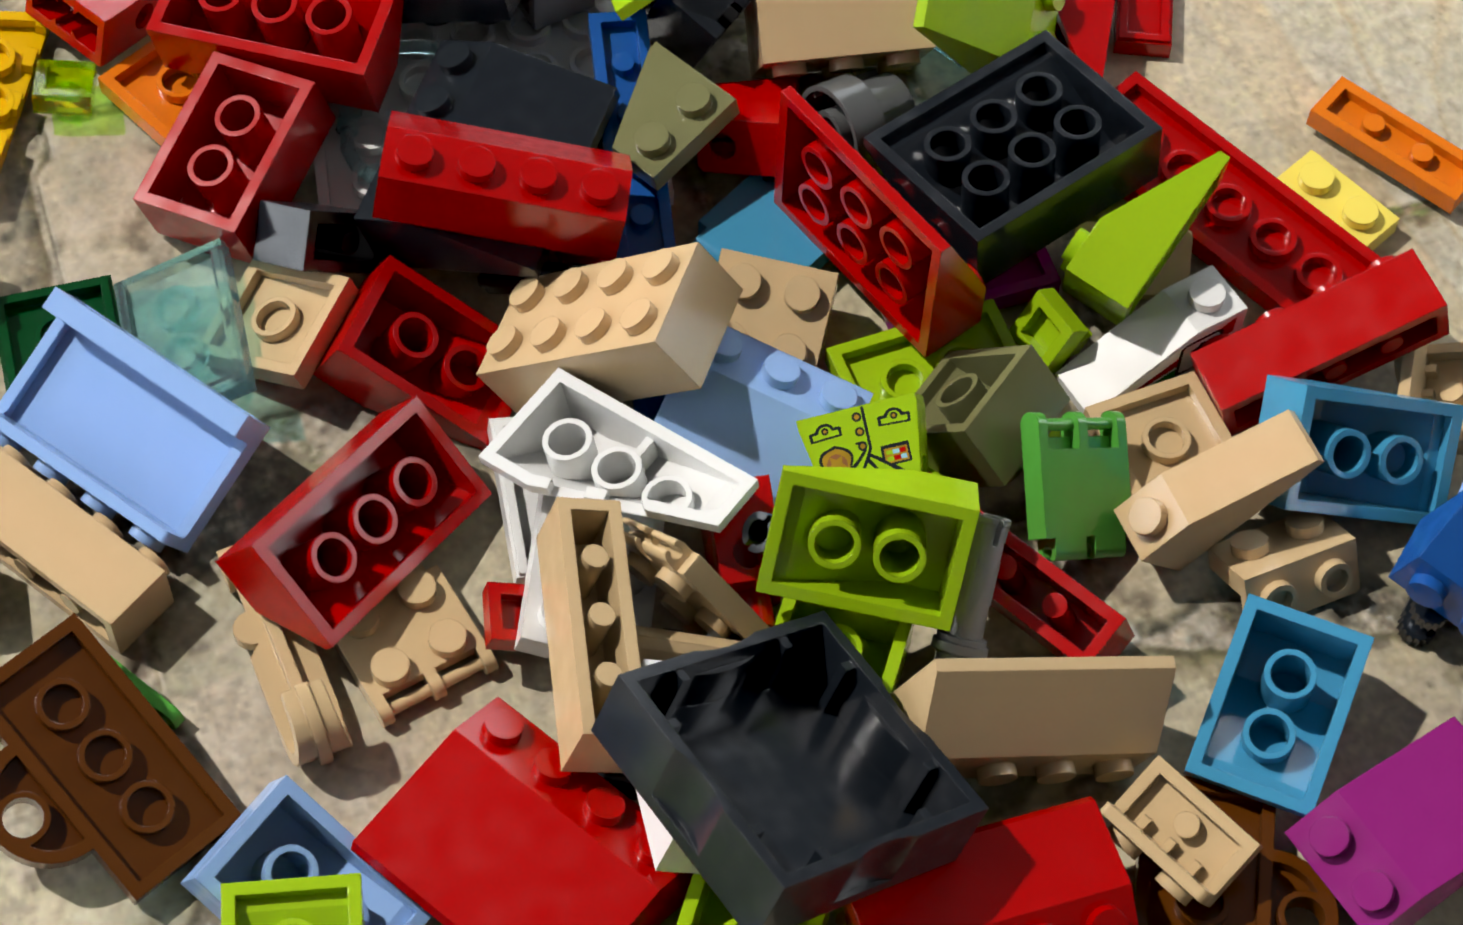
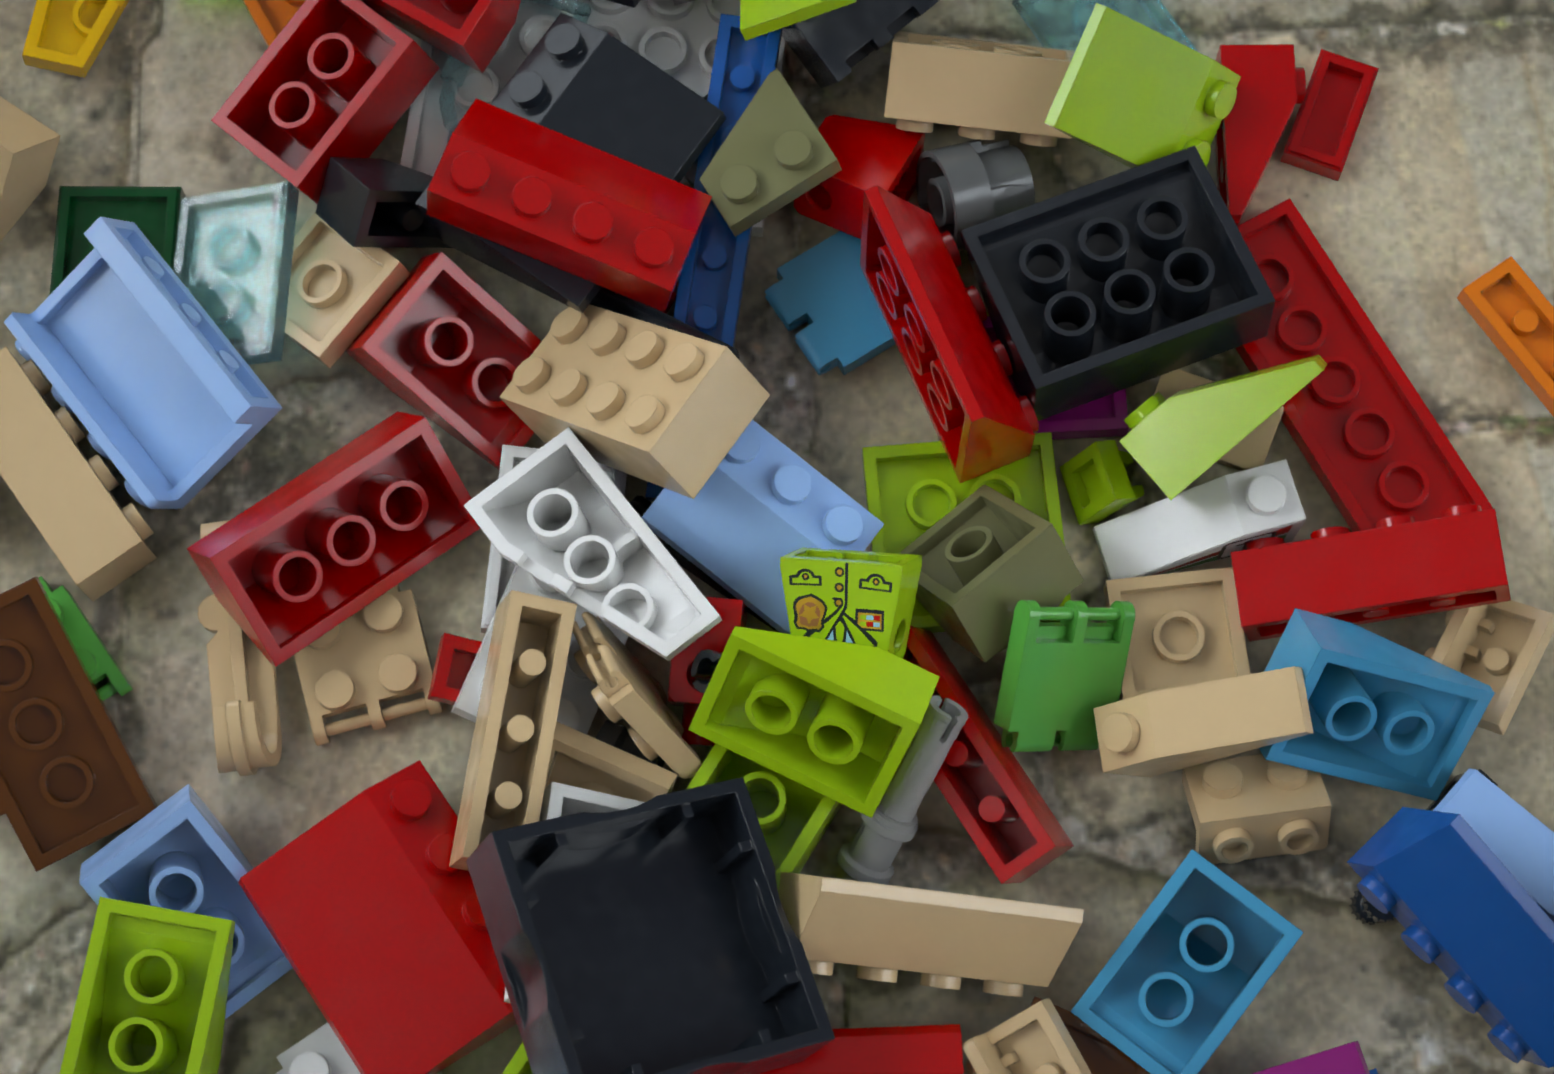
camera: 20 degrees right, 15 degrees up
tan plate [718,248,840,368] -> none
light yellow plate [1277,150,1400,251] -> none

